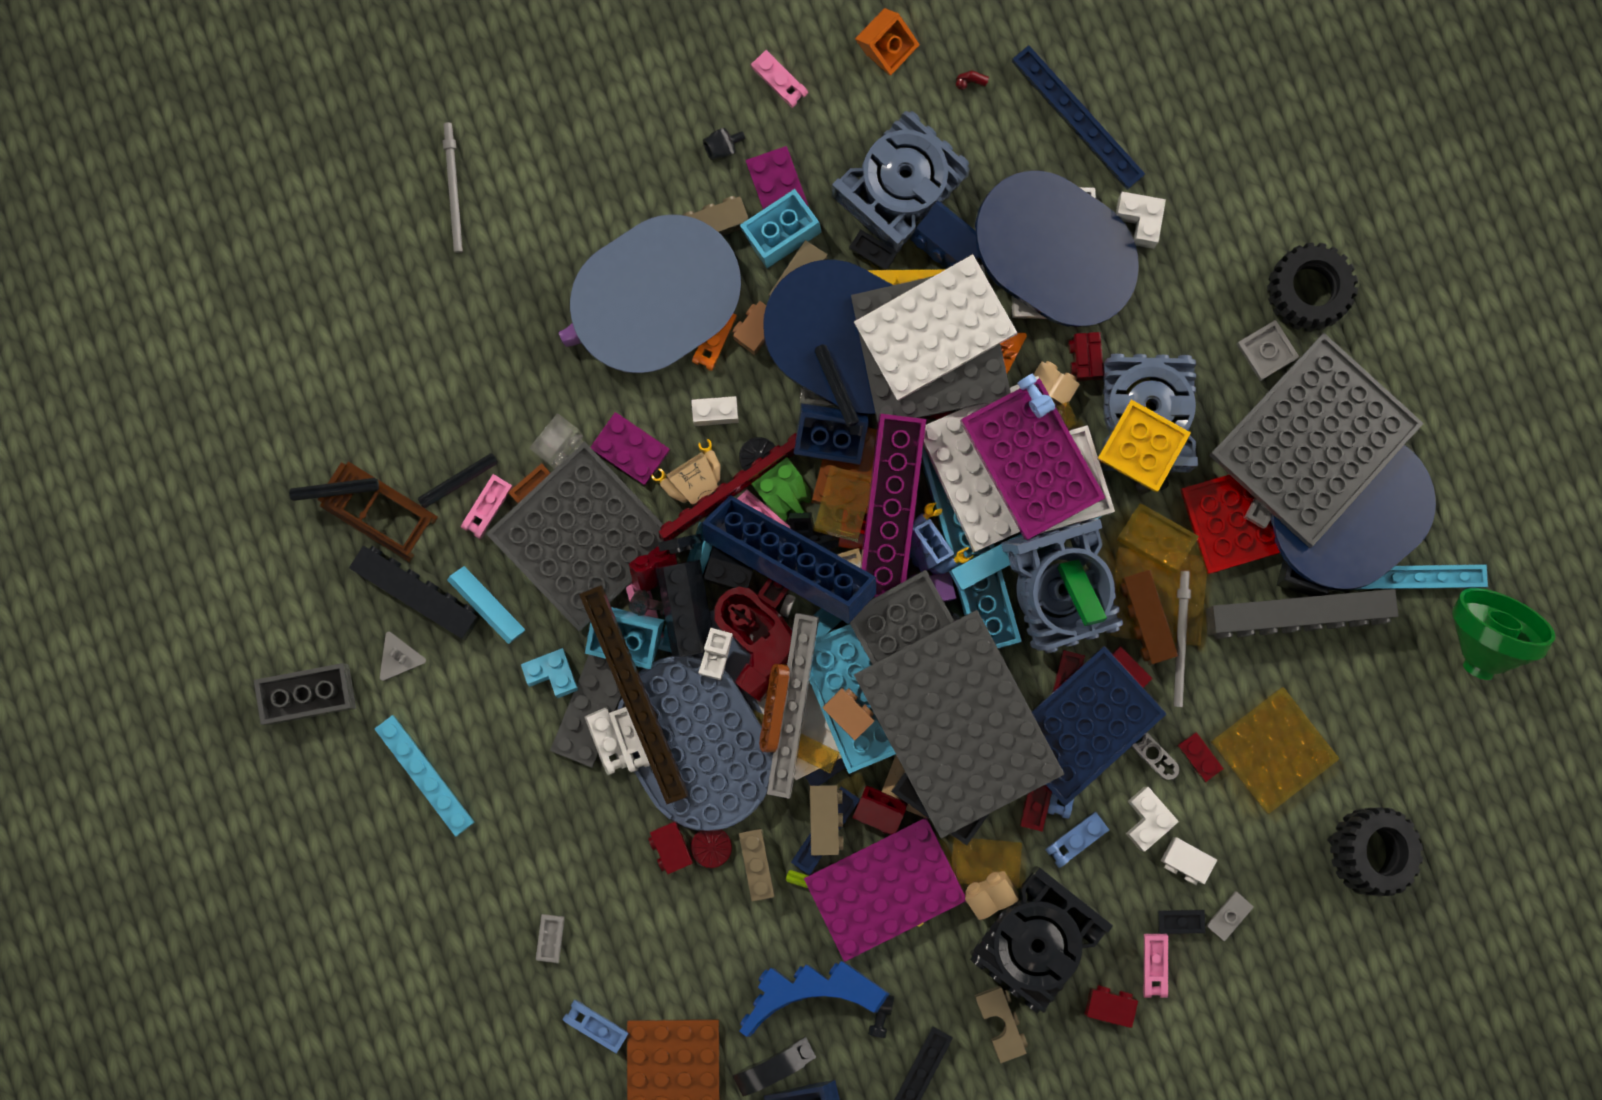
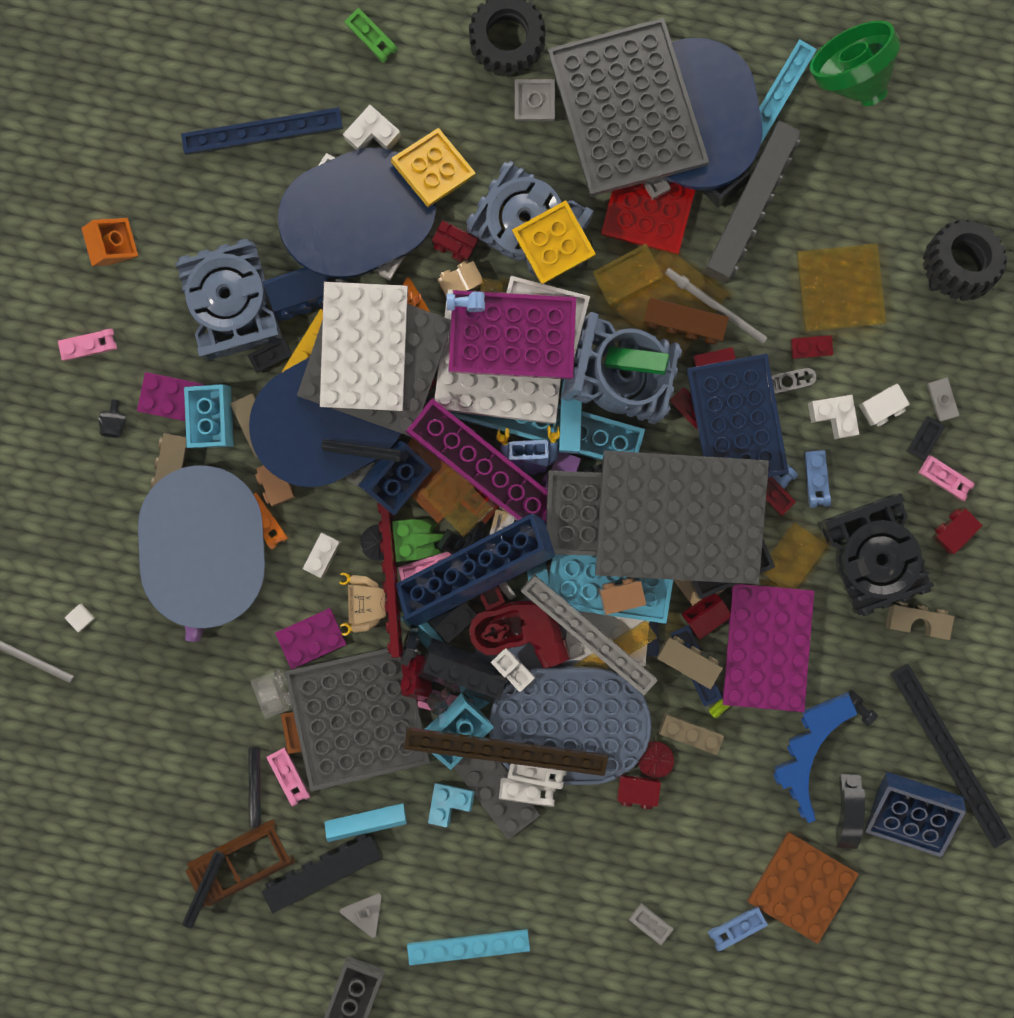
camera: 65 degrees left, 5 degrees up
dark orange beam [759,664,790,753] -> none
dark red arm [955,70,989,90] -> none
tan brick [965,871,1019,920] -> none
none -> white tile [65,604,95,632]
none -> bright green plate [344,8,398,63]
none -> yellow plate [391,128,476,207]

